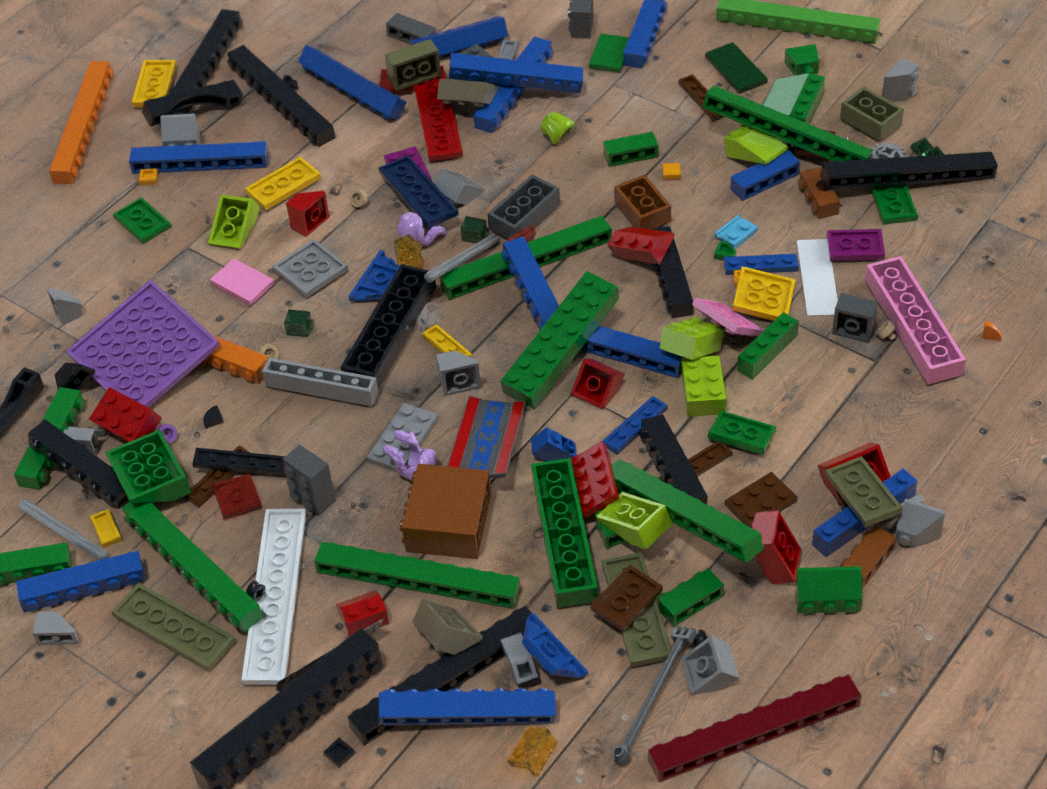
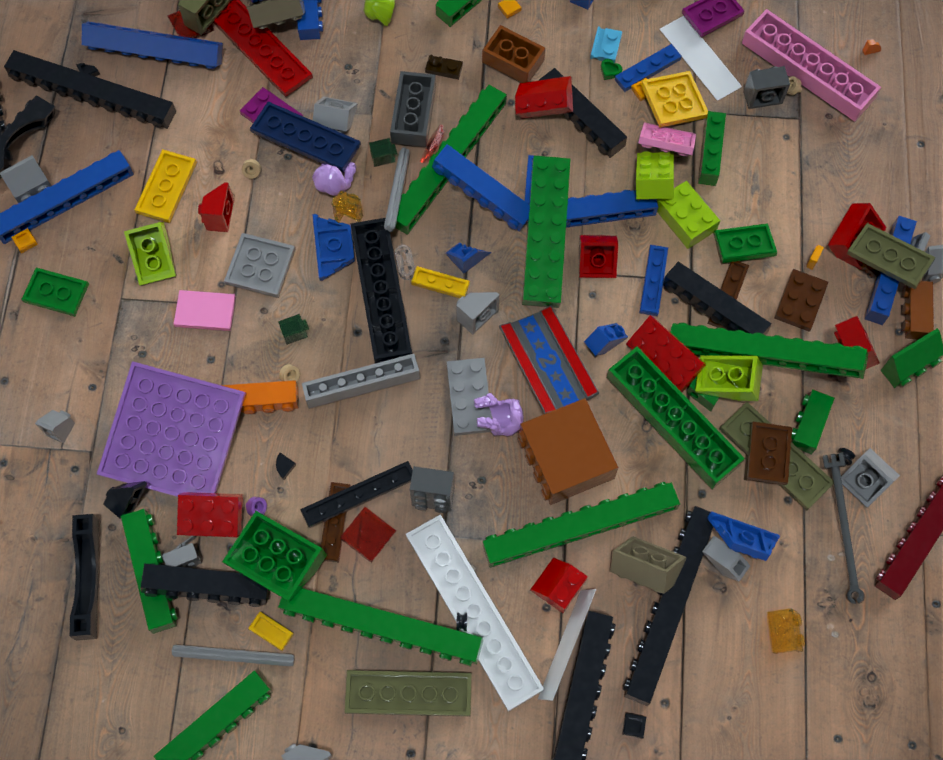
camera: 35 degrees left, 20 degrees up
blue brick [16,551,146,612] -> none
blue brick [378,688,556,725] -> none
none -> dark brown plate [425,55,463,80]
none -> blue slope [446,242,492,273]
none -> light orange tile [806,245,824,270]

